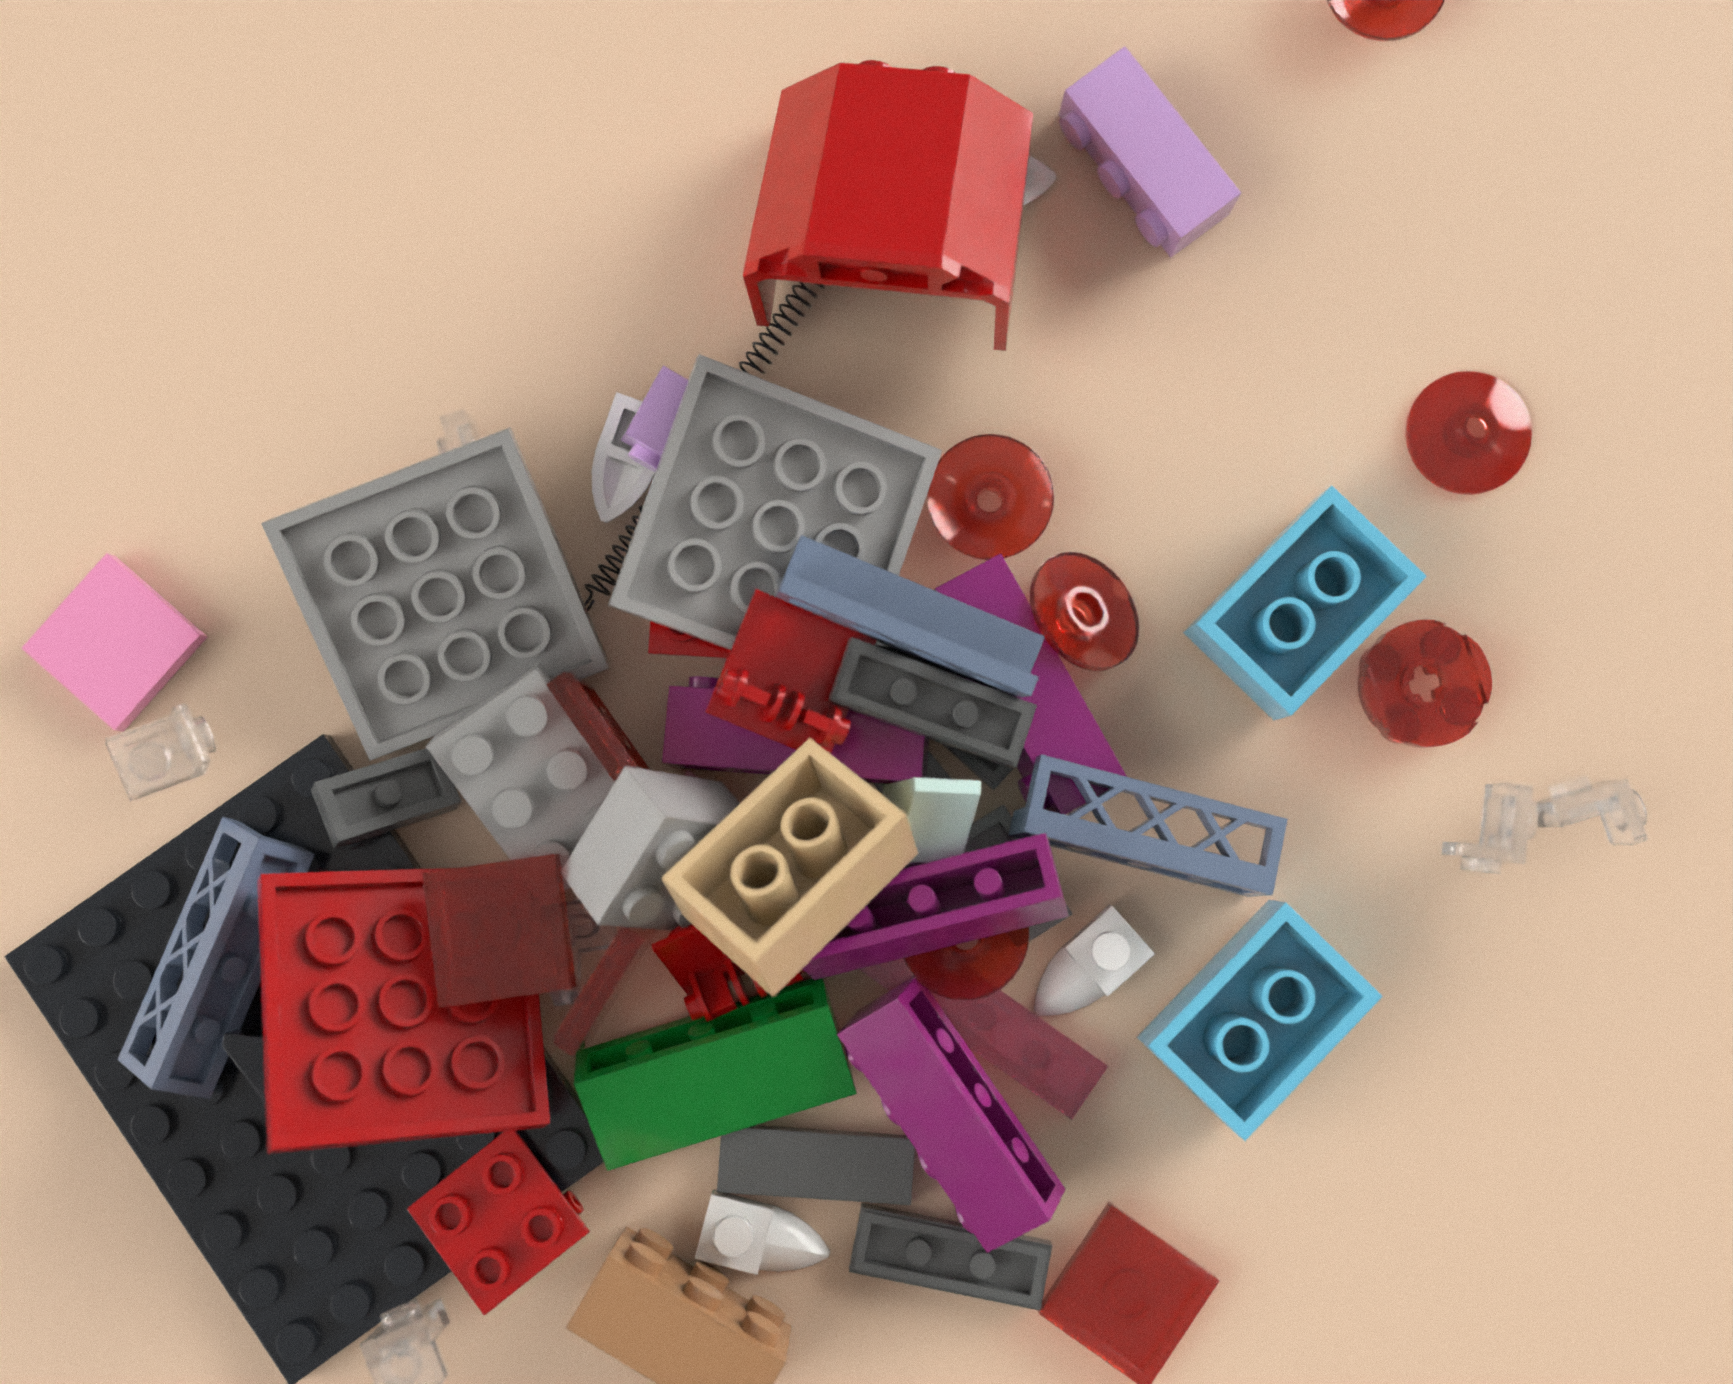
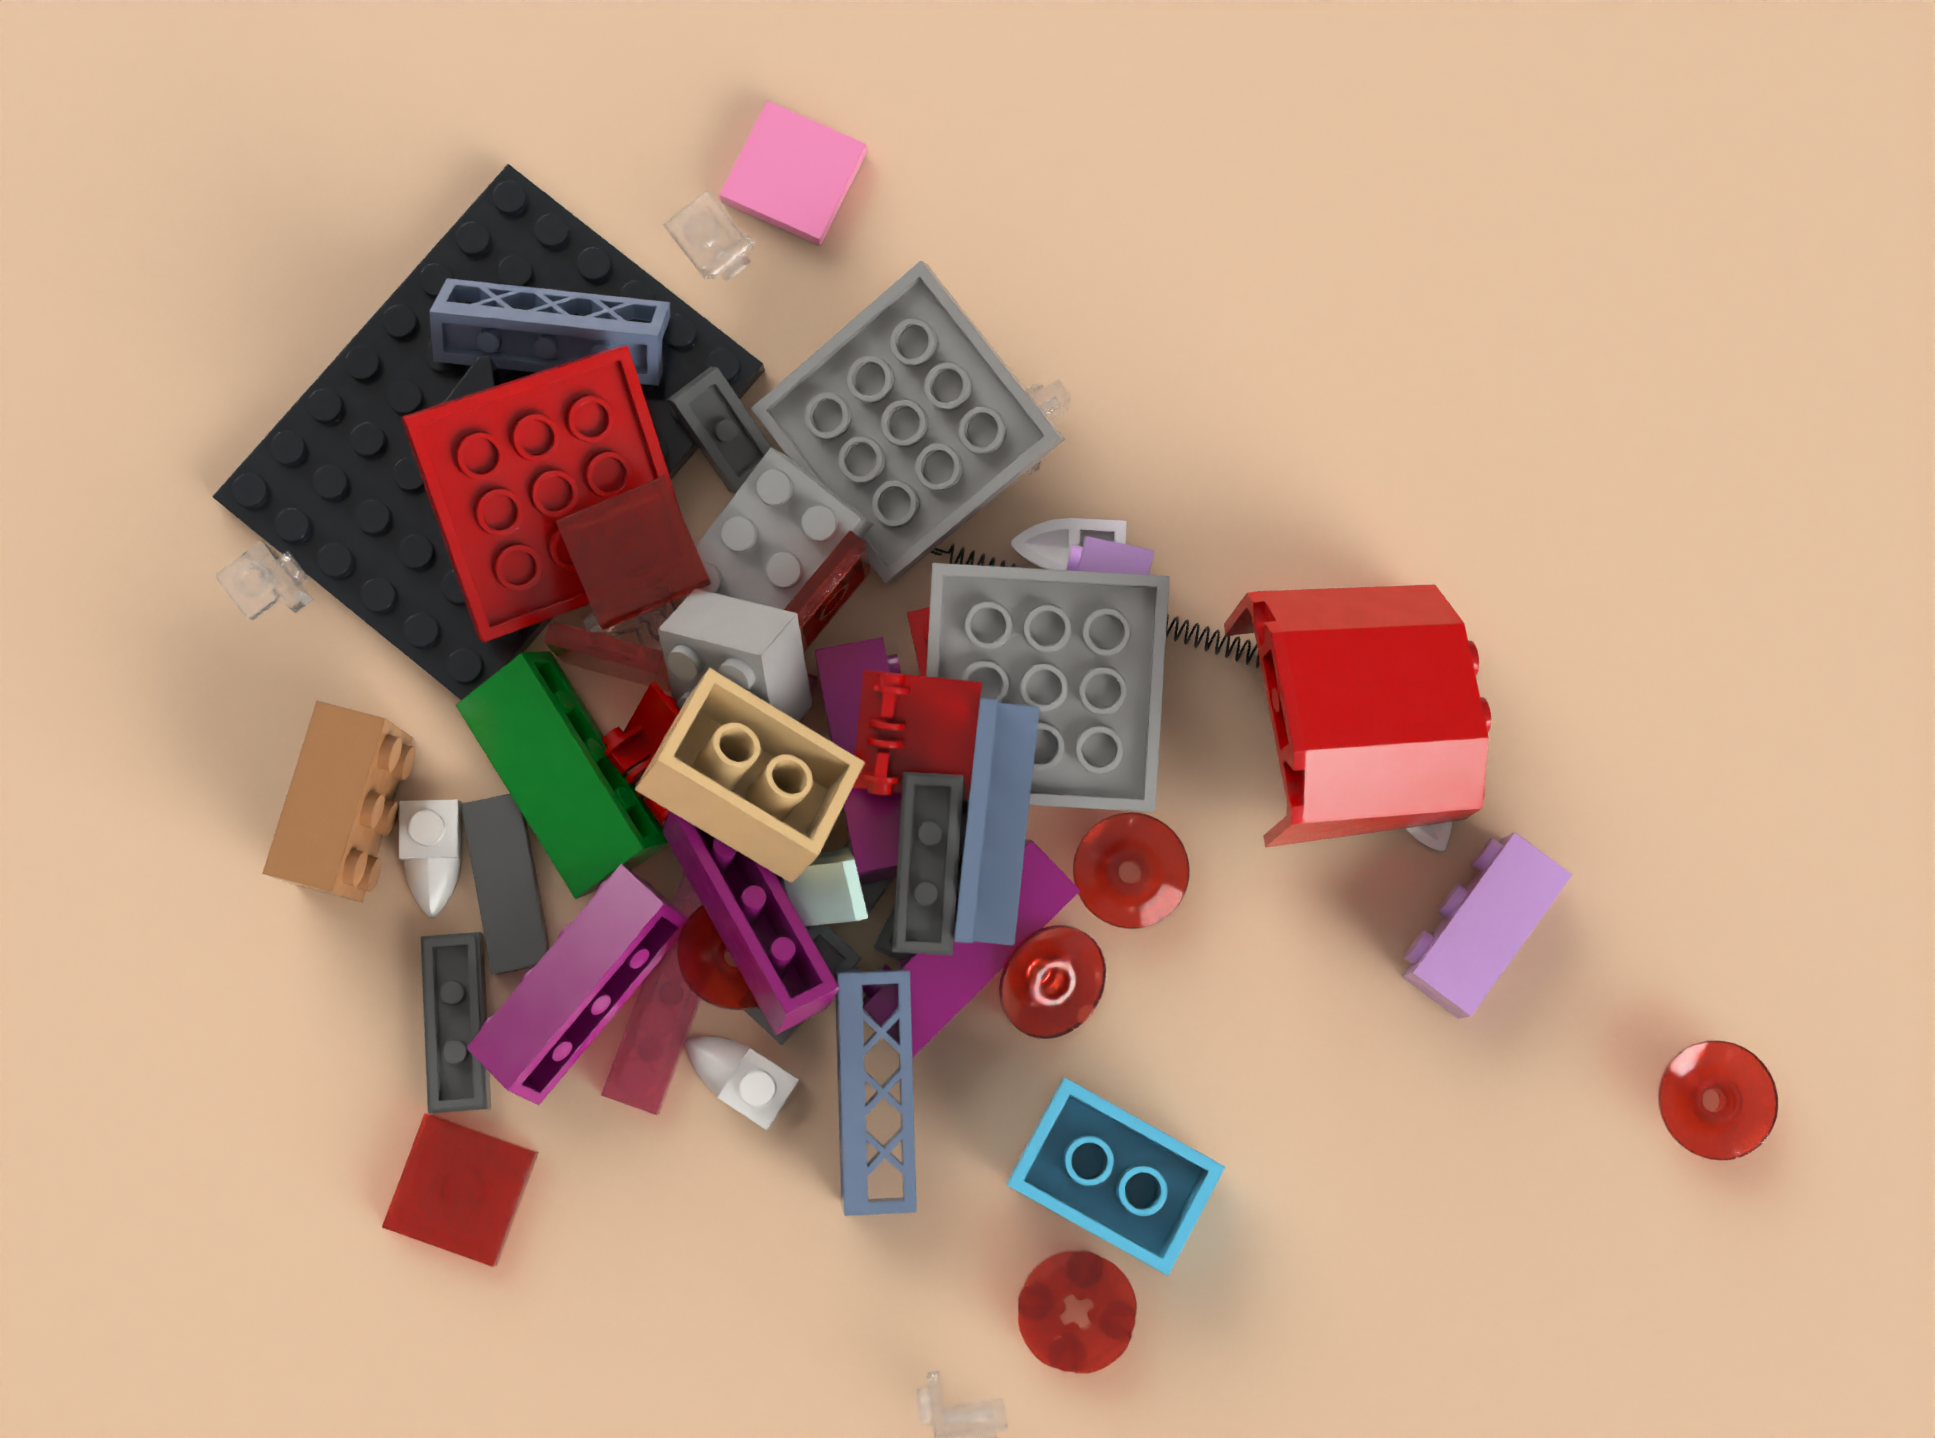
camera: 70 degrees right, 5 degrees down
red hinge [407,1130,590,1316] -> none
medium azure brick [1137,900,1383,1141] -> none
clear red dish [1405,371,1532,495] -> none

